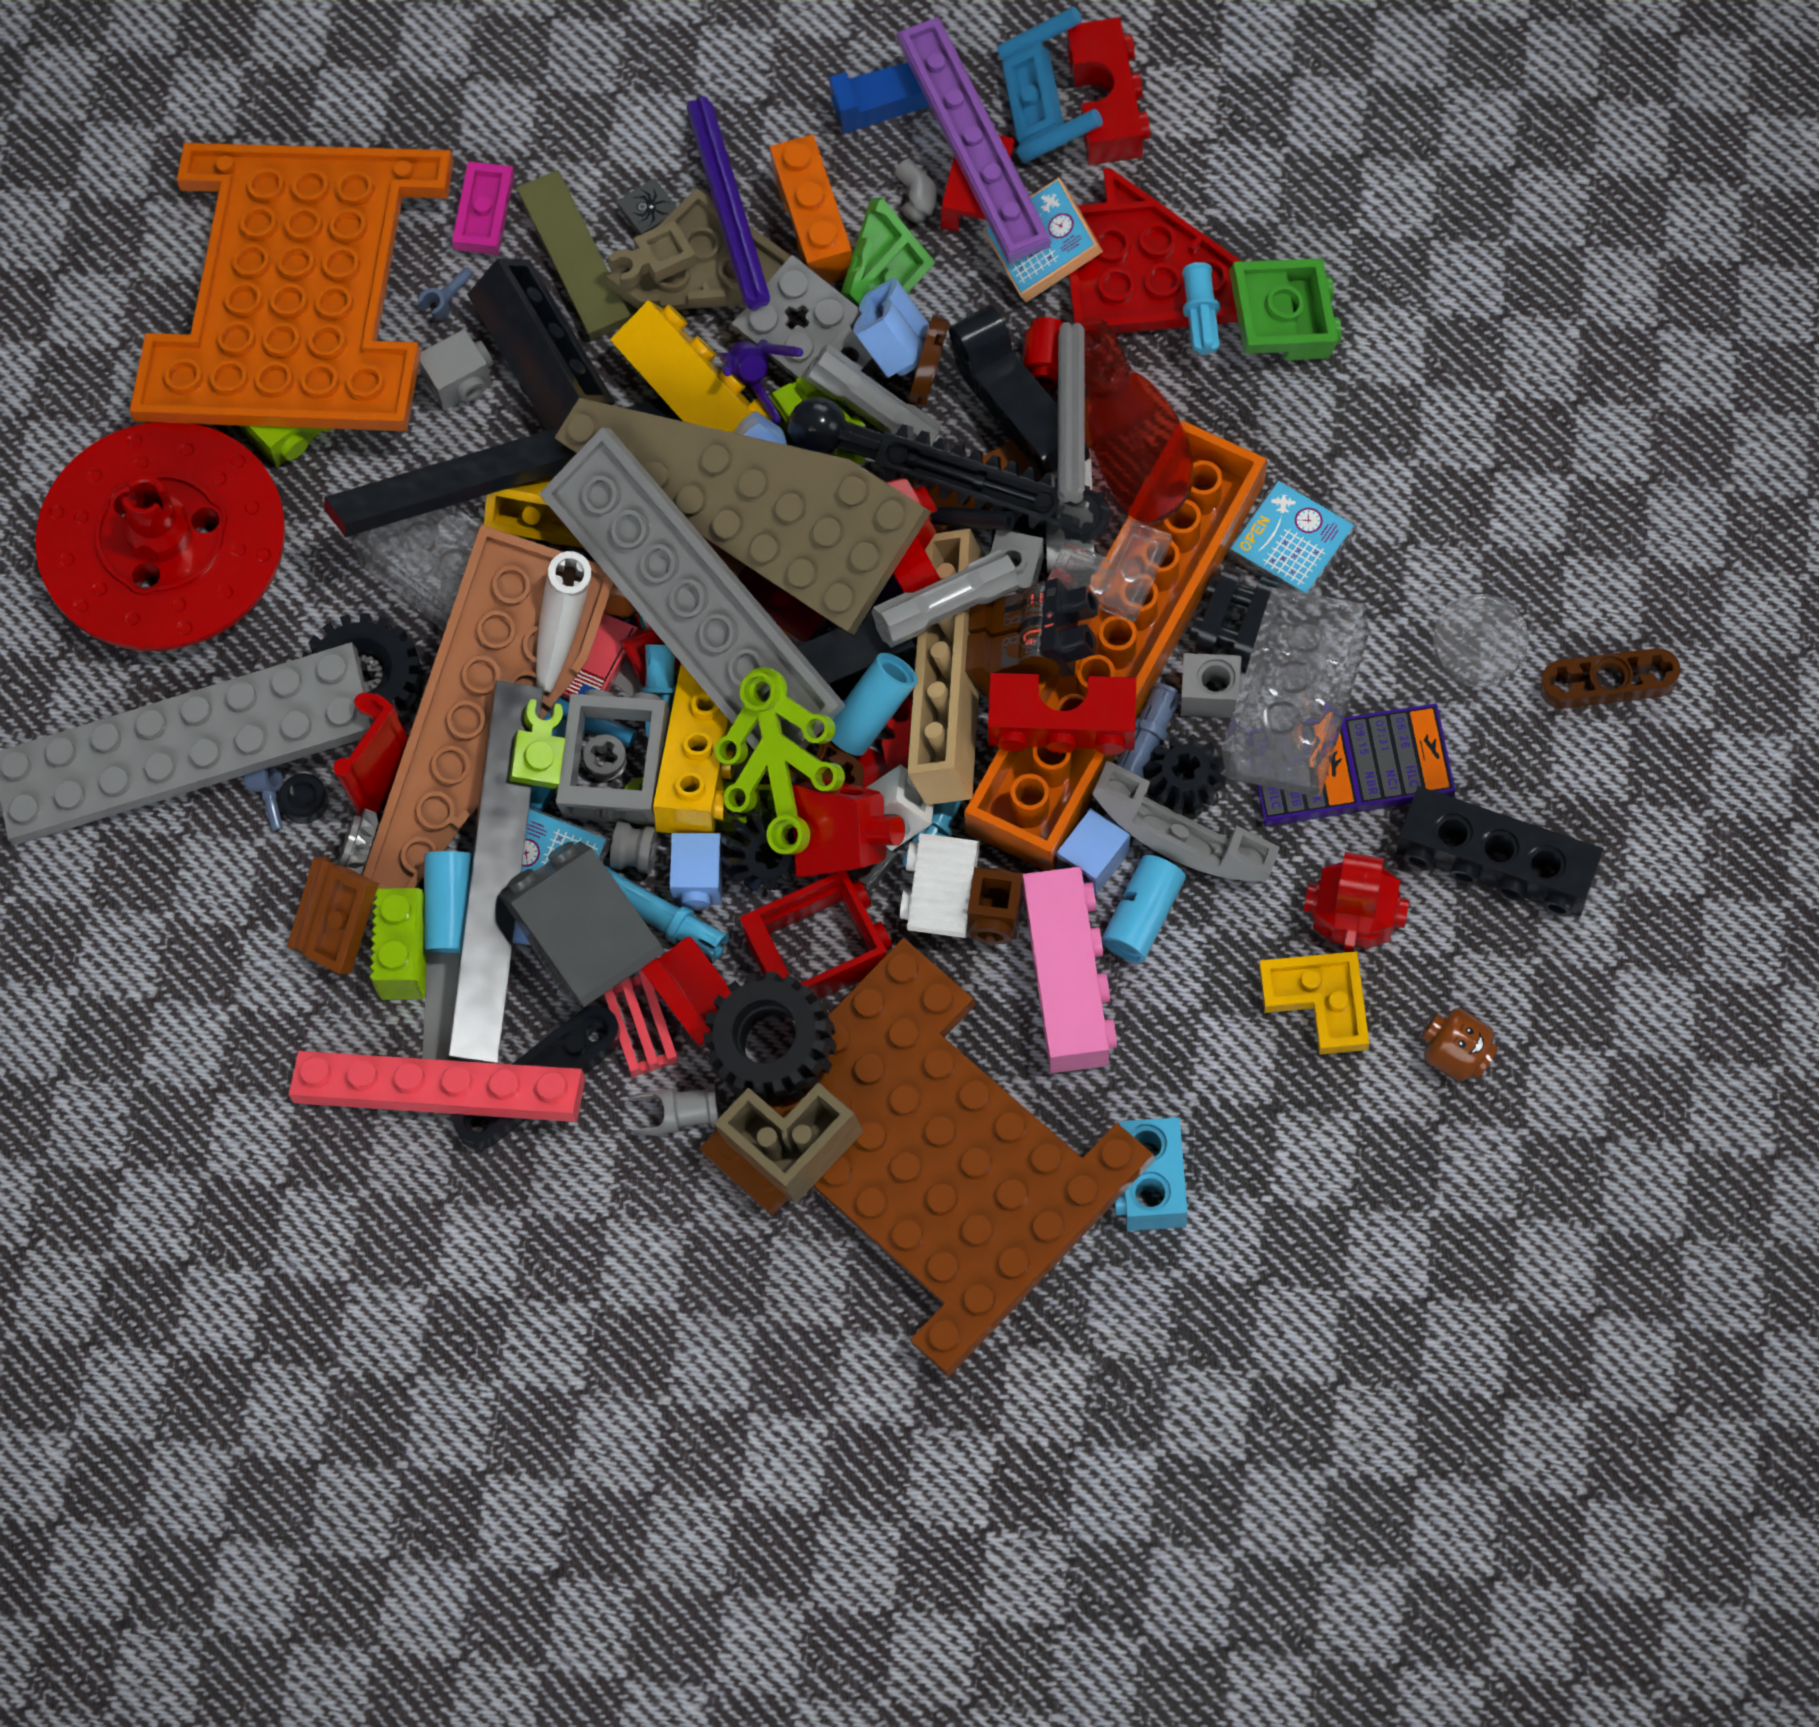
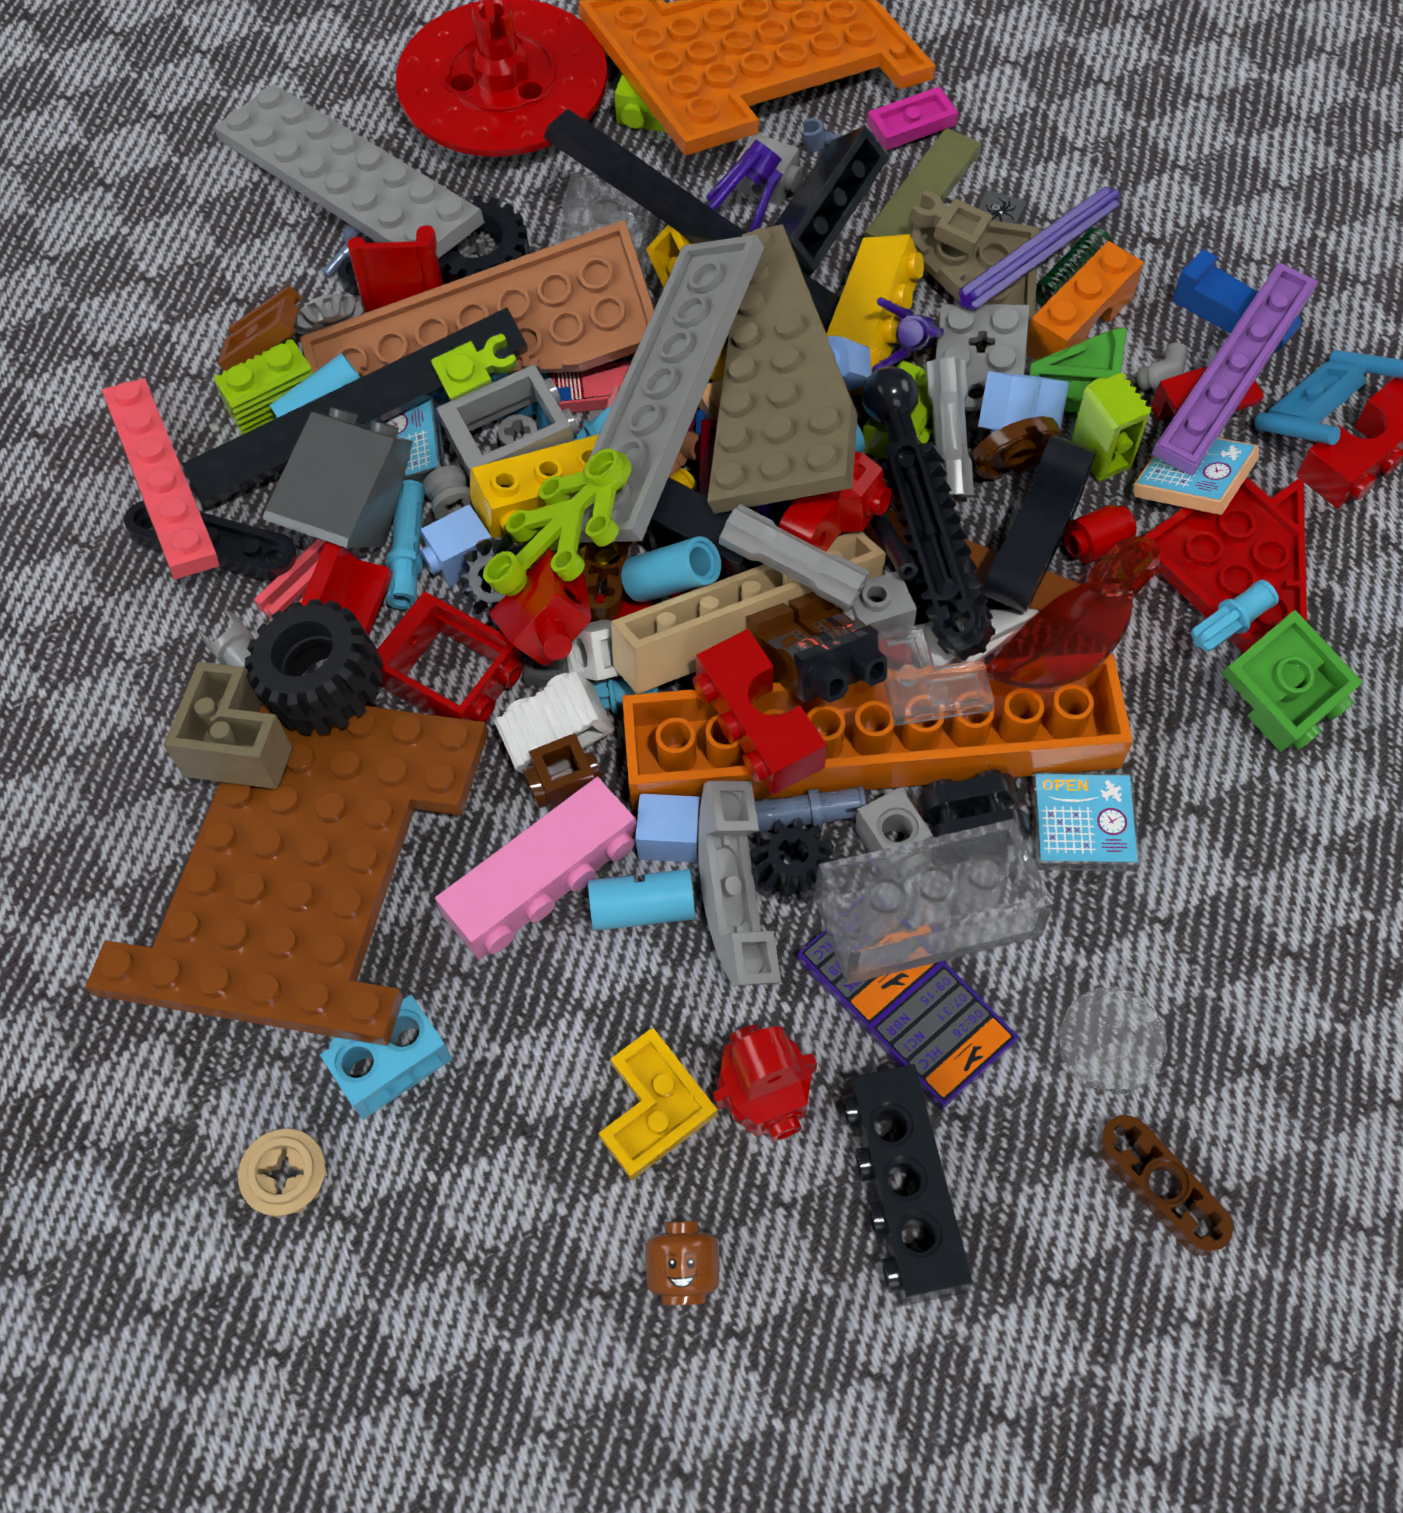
camera: 55 degrees right, 5 degrees down
white piece [536,551,591,693] -> none
light grey axle [1058,322,1085,504] -> none
none -> tan gear [238,1129,328,1218]
none -> dark purple plant [706,139,783,233]
none -> dark green piece [1036,228,1114,306]
none -> lime brick [1070,373,1152,481]

